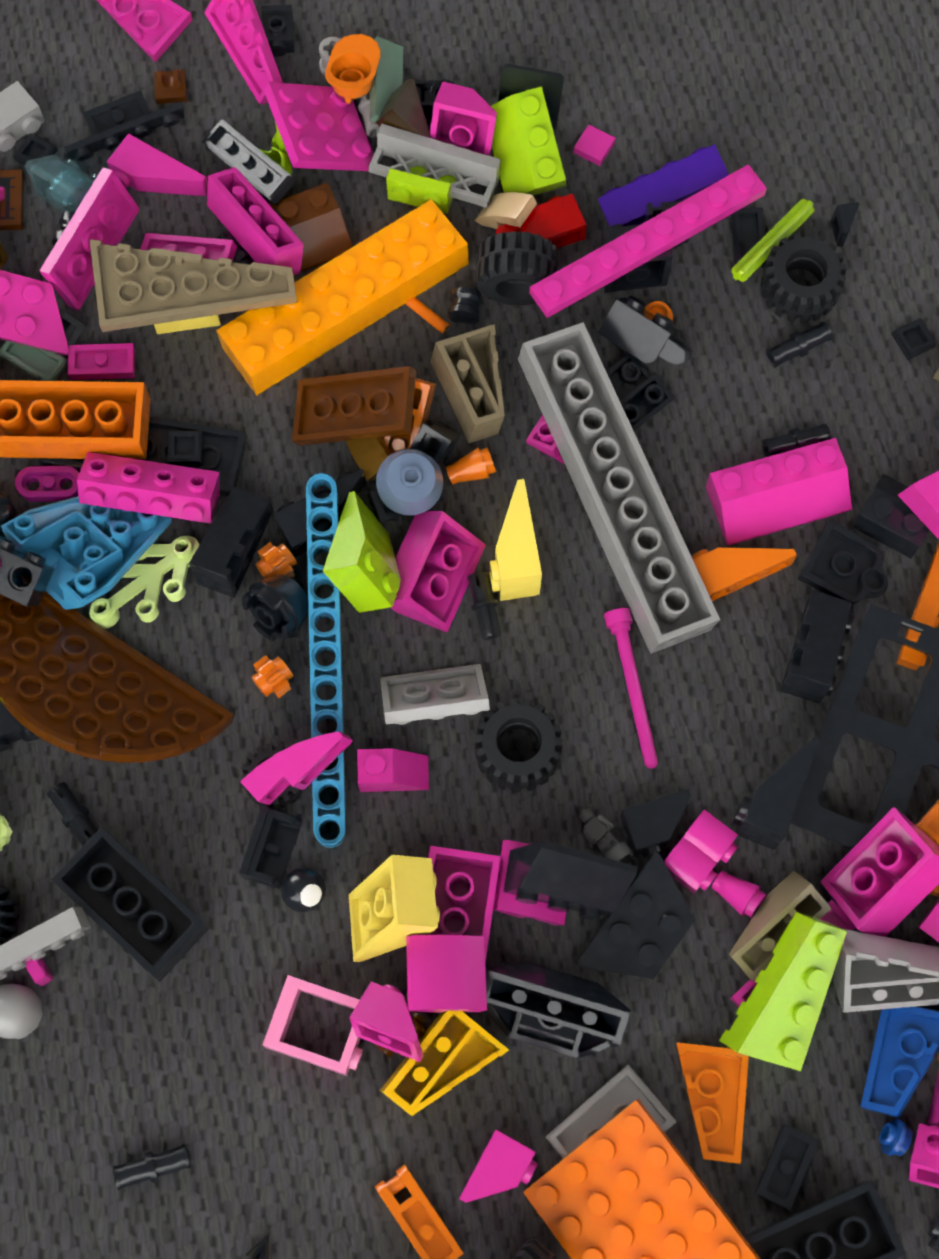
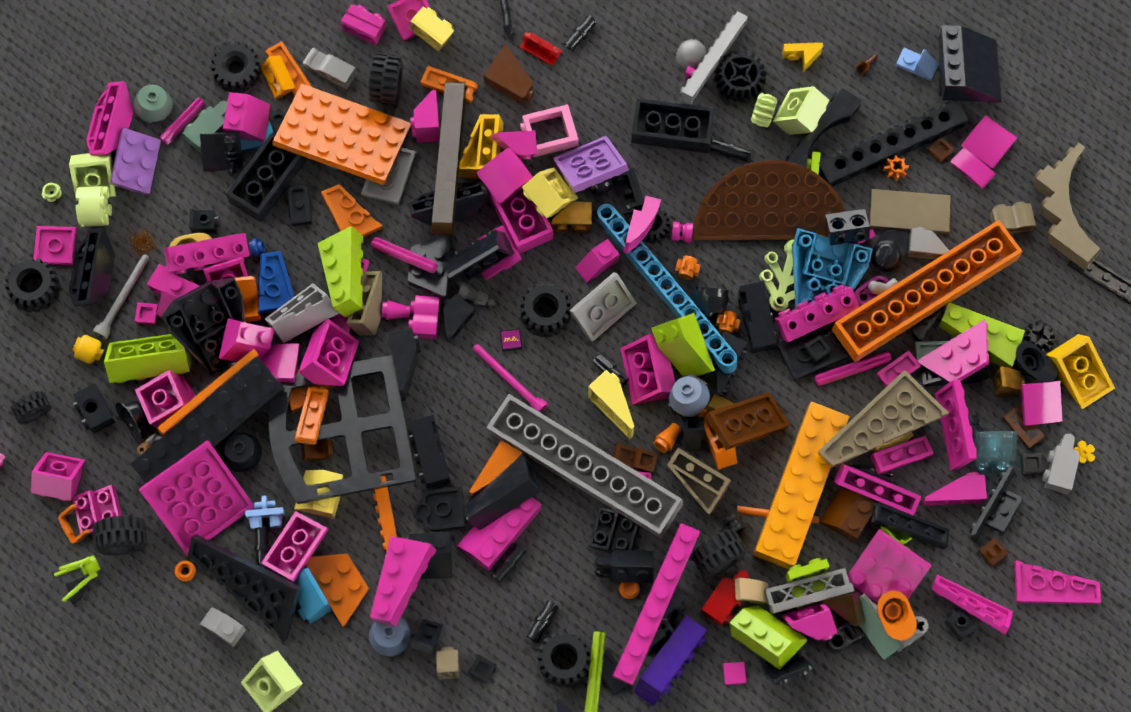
camera: 145 degrees right, 0 degrees up
none -> dark pink axle [371,237,438,273]
none -> beam [432,81,466,236]
none -> black slope [465,454,541,530]
none -> reddish brown slope [483,45,535,105]
none -> magenta tile [500,329,522,352]
none -> red hinge [519,32,562,66]
none -> pearl gold slope [552,202,592,233]
none -> medium lavender plate [553,136,628,193]
none -> reddish brown slope [612,443,658,474]
none -> dark pink wheel [671,222,693,243]
none -> dark pink axle [815,351,892,386]
none -> light grey arm [868,278,898,295]

